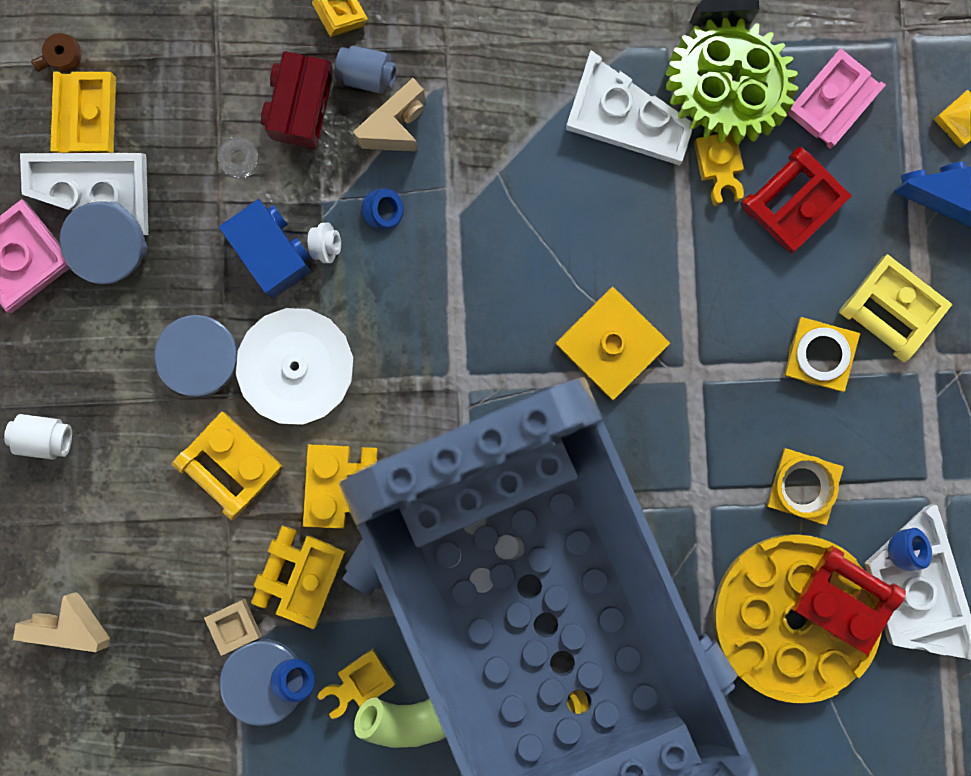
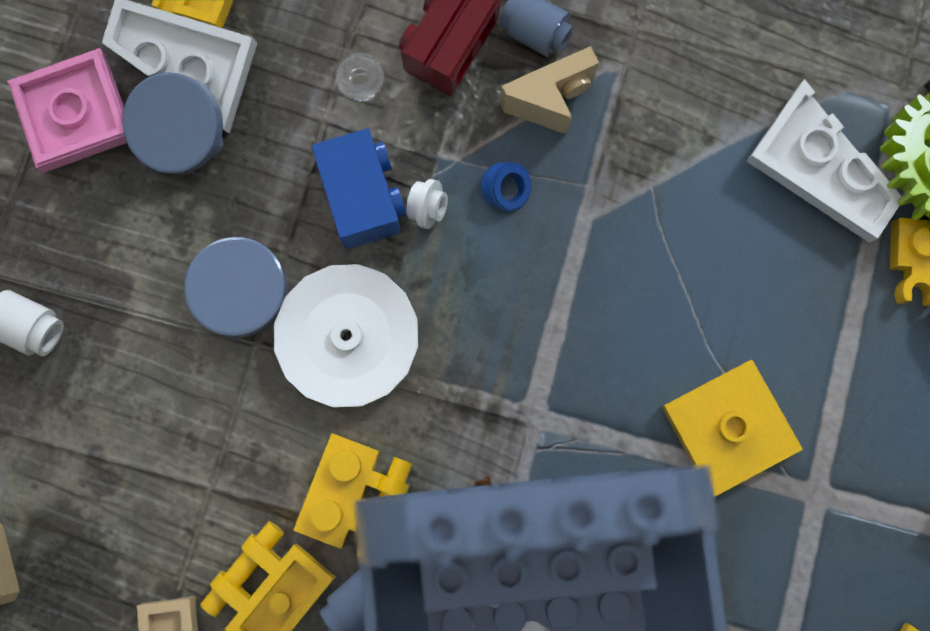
camera: 15 degrees right, 5 degrees down
yellow plate [172,411,284,521] -> none

